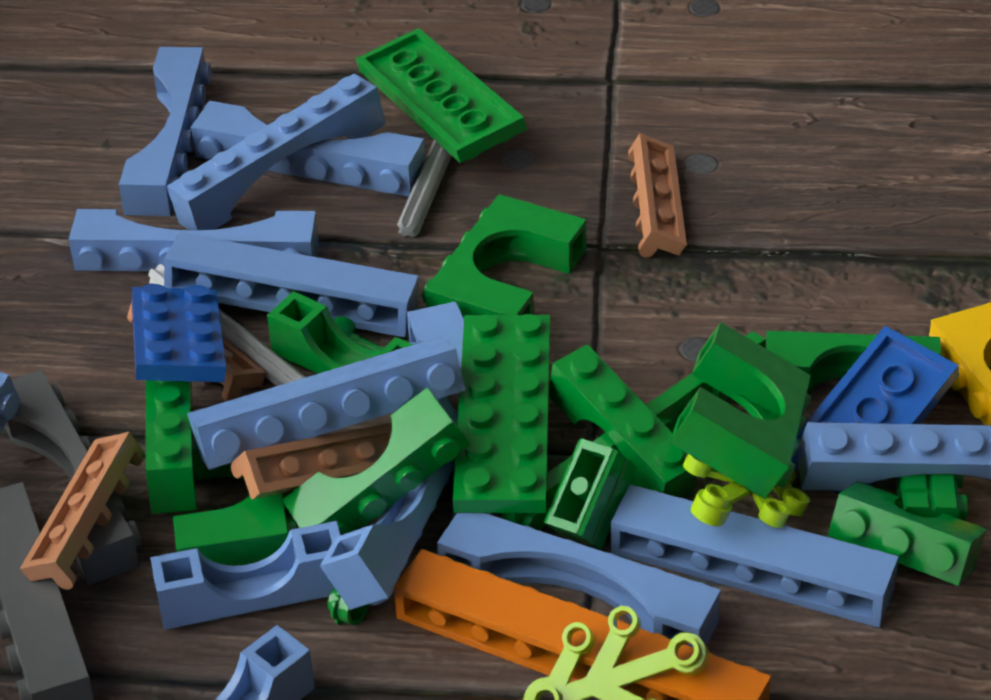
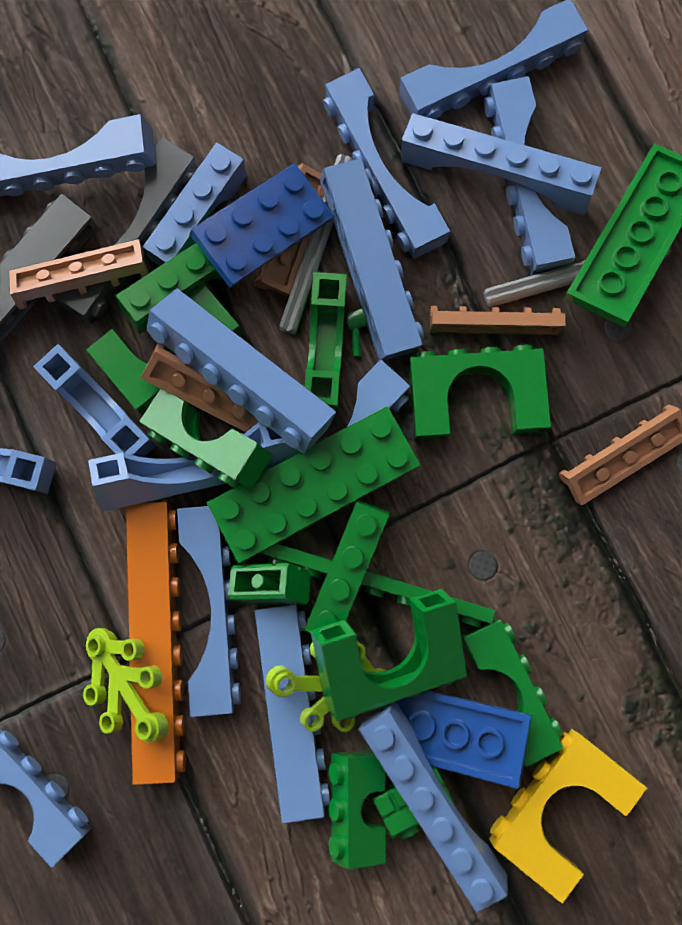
camera: 60 degrees right, 40 degrees up
none -> medium blue arch [143,142,247,266]
none -> nougat hinge [430,306,565,335]

